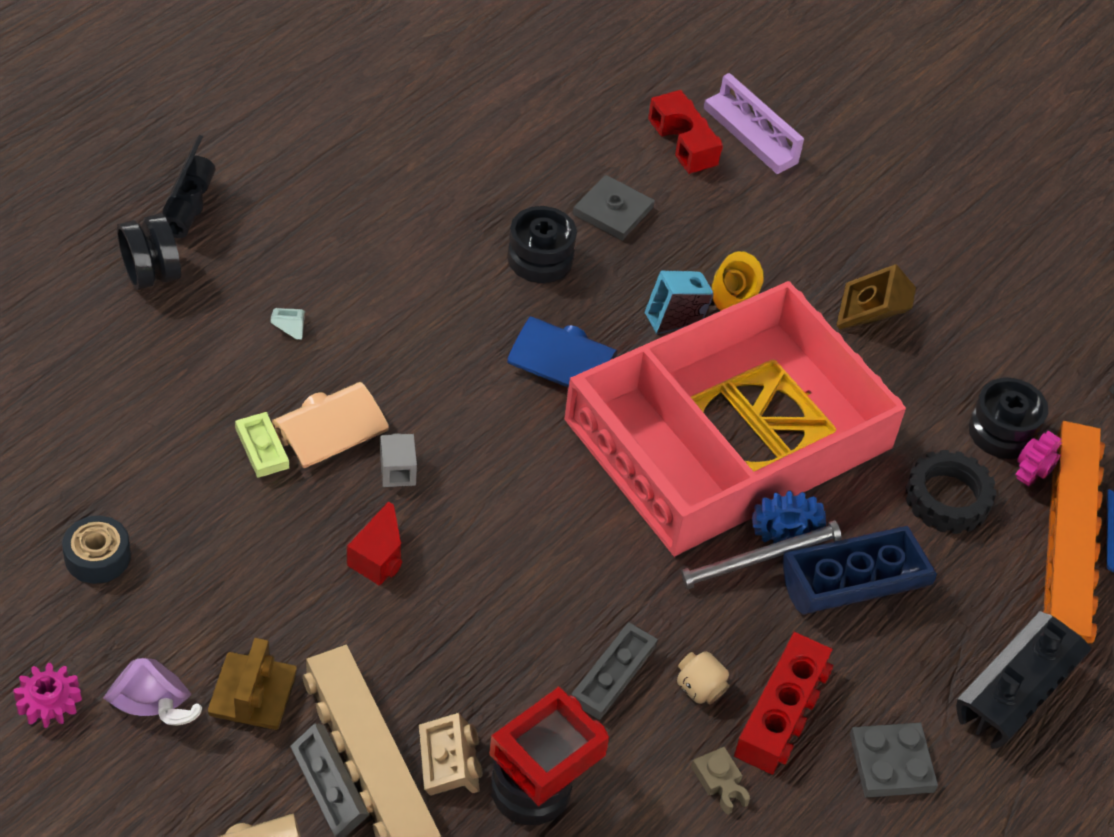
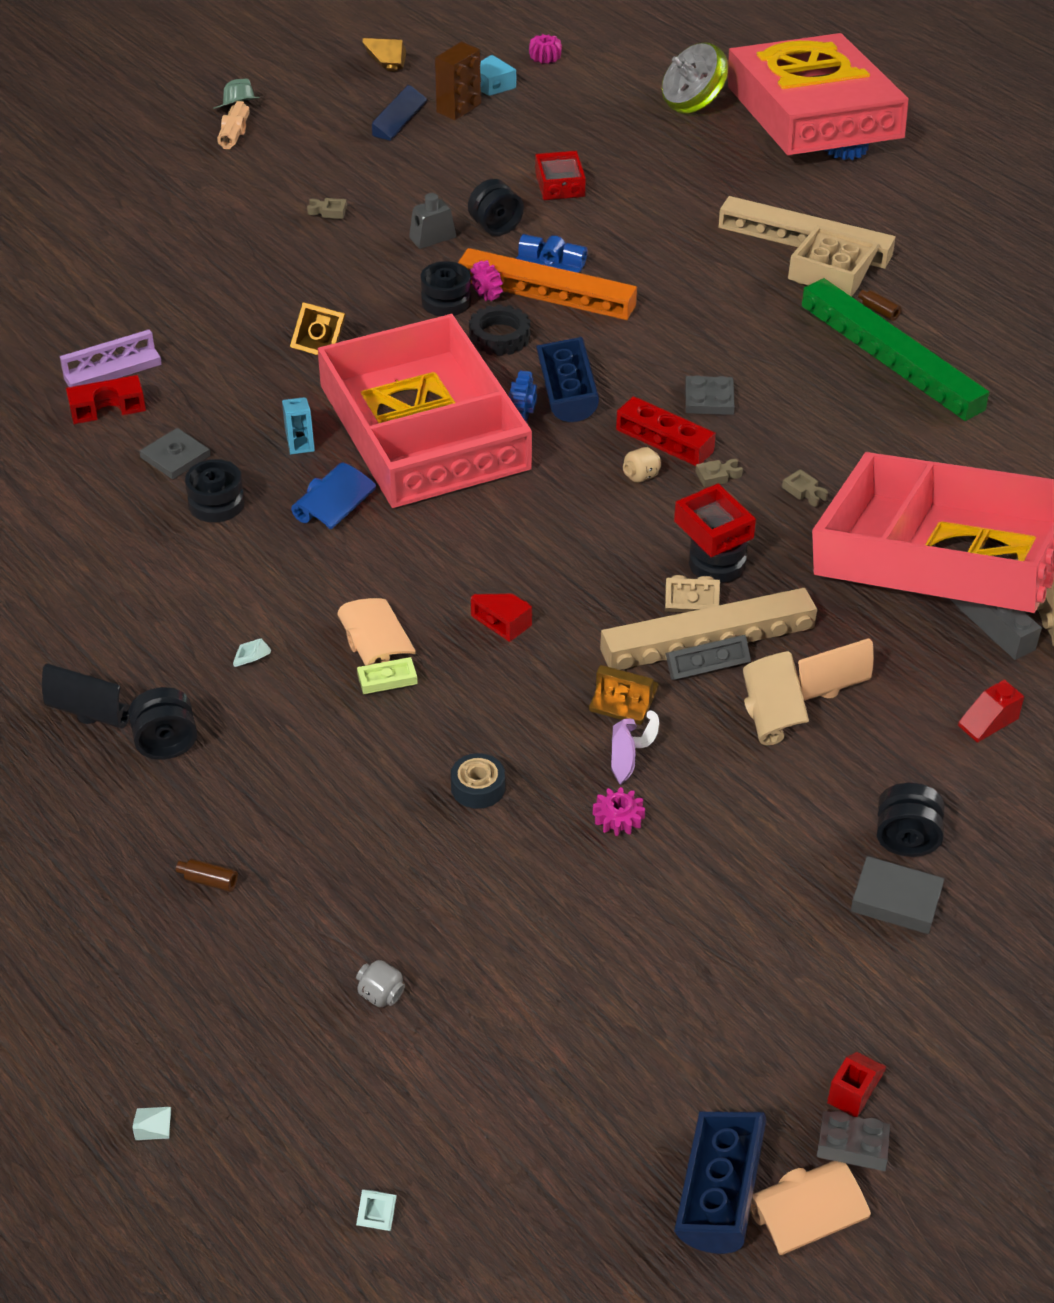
camera: 75 degrees left, 5 degrees down
light grey brick [380,434,417,487] -> none
dark grey plate [571,622,658,720] -> none
flat silver bar [681,520,842,589] -> none
yellow piece [711,251,764,311] -> none
black piece [956,611,1092,749] -> none

